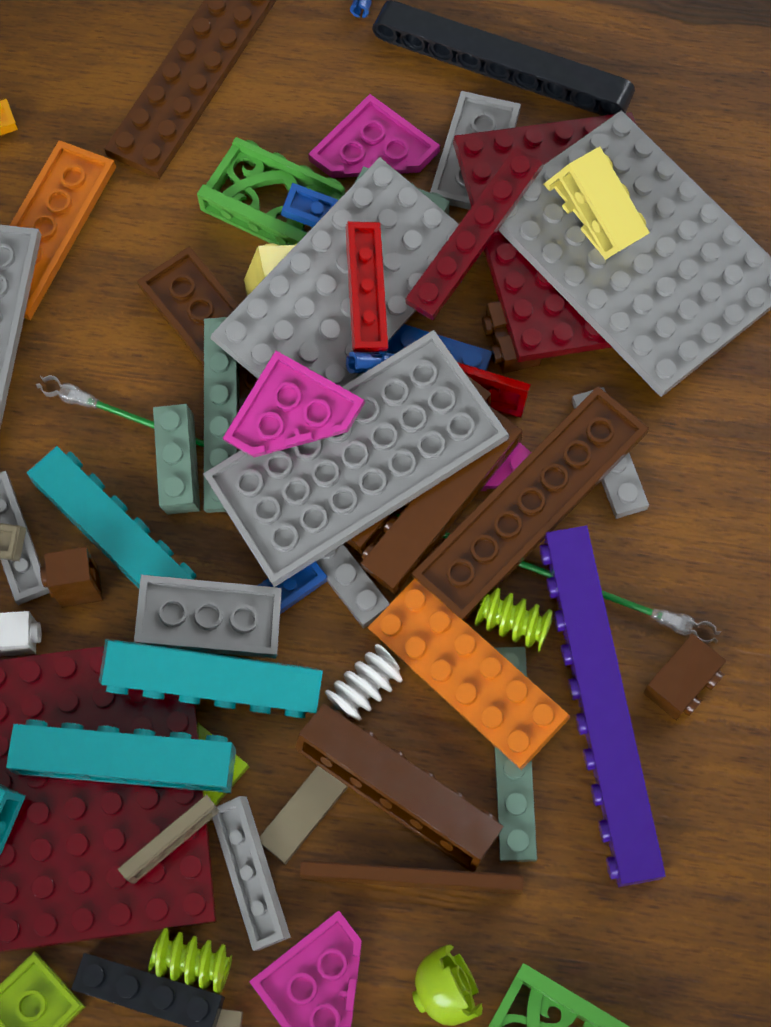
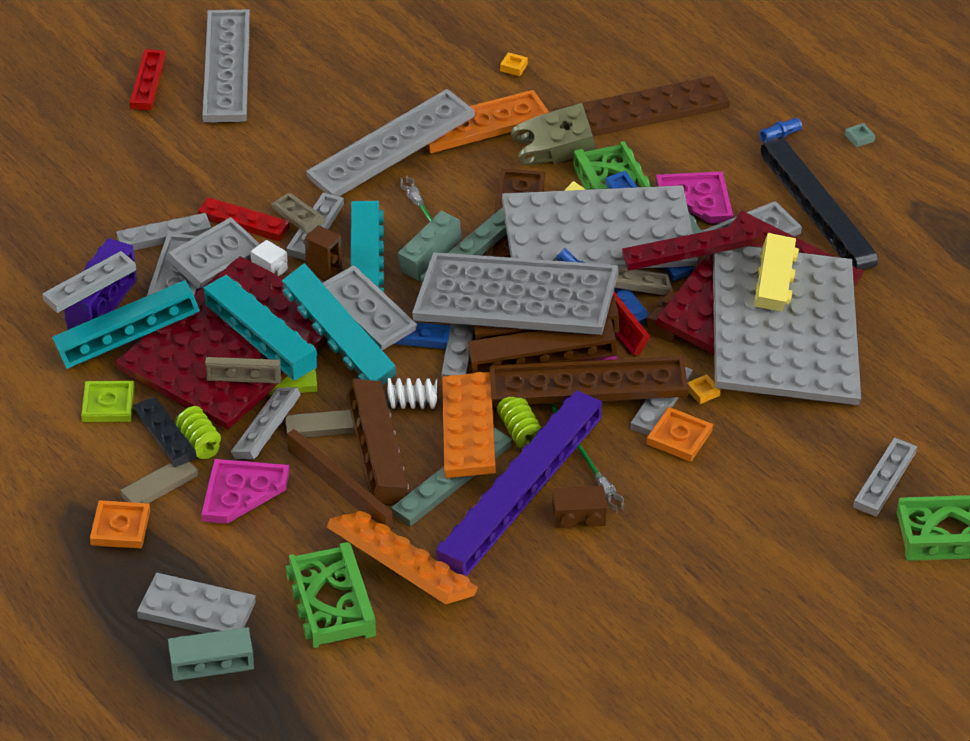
camera: 40 degrees right, 25 degrees down
dark pink plate [223,350,365,458] -> none
red plate [345,221,388,352] -> none
lime cylinder [412,944,483,1026] -> none
none -> orange plate [327,511,478,605]
none -> olive brick [511,103,596,166]
none -> dark tan tile [615,267,673,295]
none -> orange plate [646,407,713,462]
none -> light orange plate [687,374,720,404]

